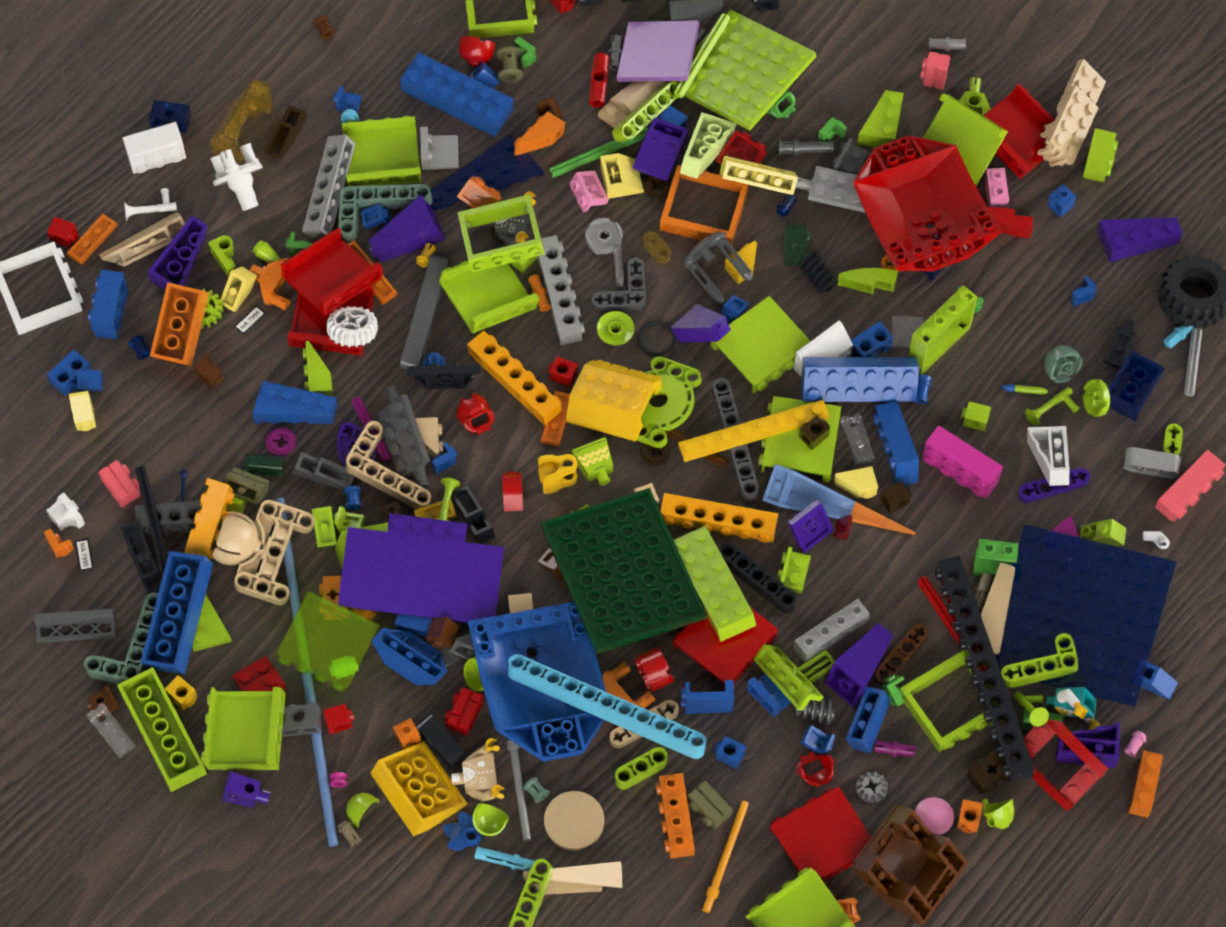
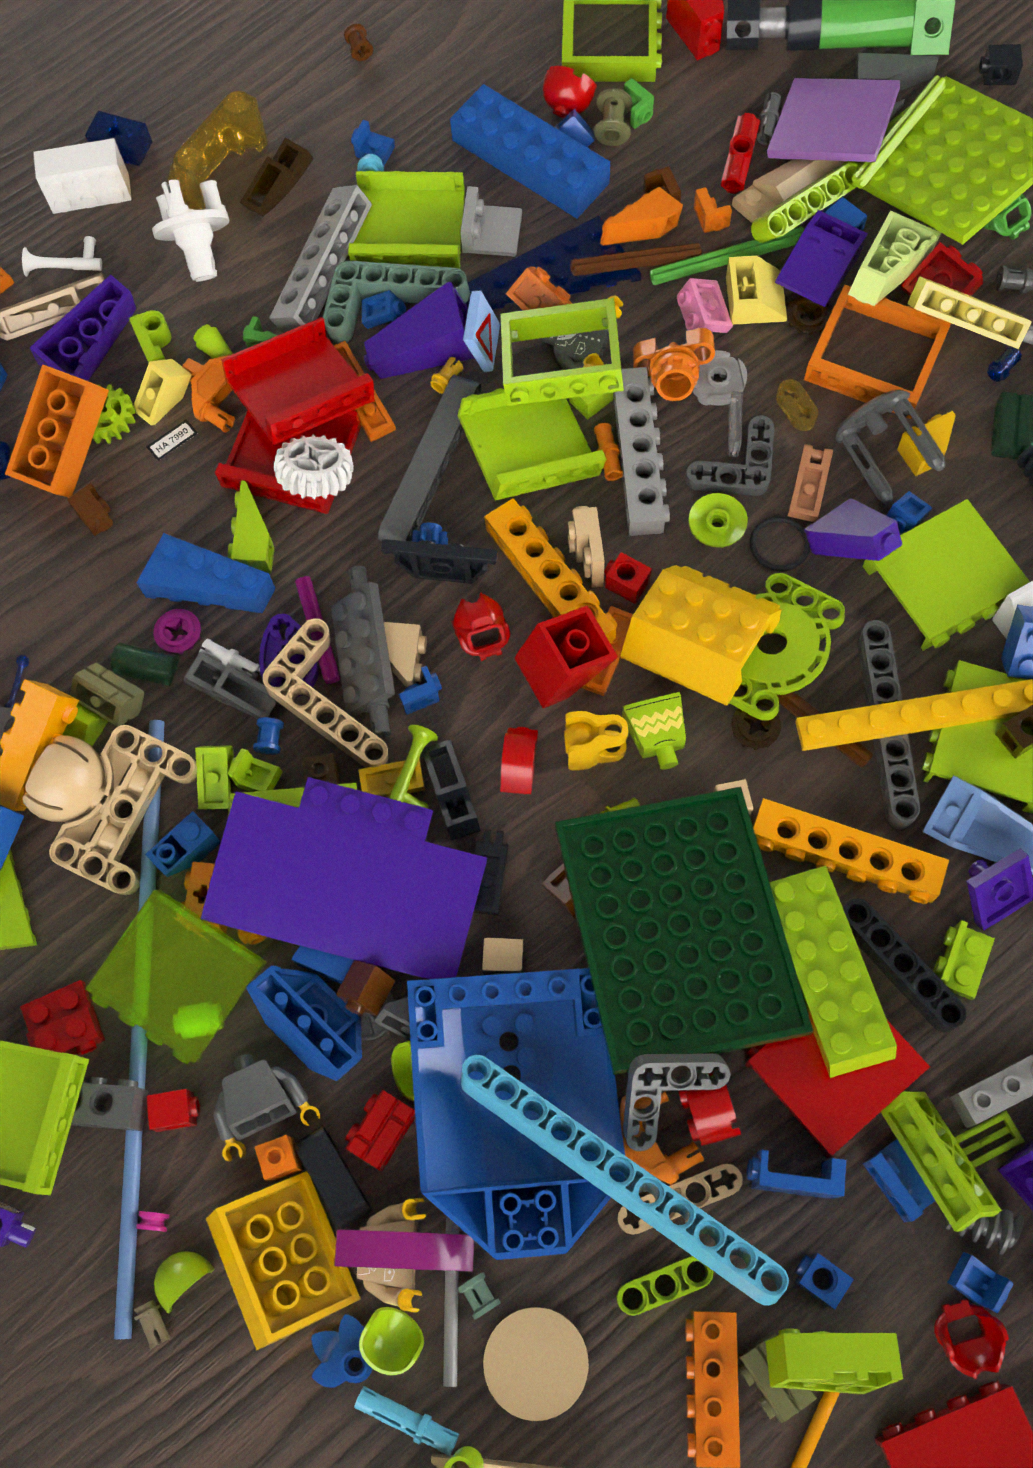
camera: 15 degrees right, 5 degrees up
none -> blue slope [145,811,221,877]
none -> white pin [199,639,260,680]
none -> dark grey torso [213,1054,320,1162]
none -> magenta slope [334,1230,474,1272]
none -> light blue tile [463,291,500,372]
none -> black hinge [473,829,508,916]
none -> red slope [514,605,618,709]
none -> tan plate [568,506,605,588]
none -> reddish brown axle [570,243,702,276]
none -> dark grey beam [623,1053,730,1151]
none -> orange beam [633,328,715,401]
none -> orange bracket [694,187,732,233]
none -> lime wedge [765,1329,903,1394]
none -> nougat plate [788,444,833,522]

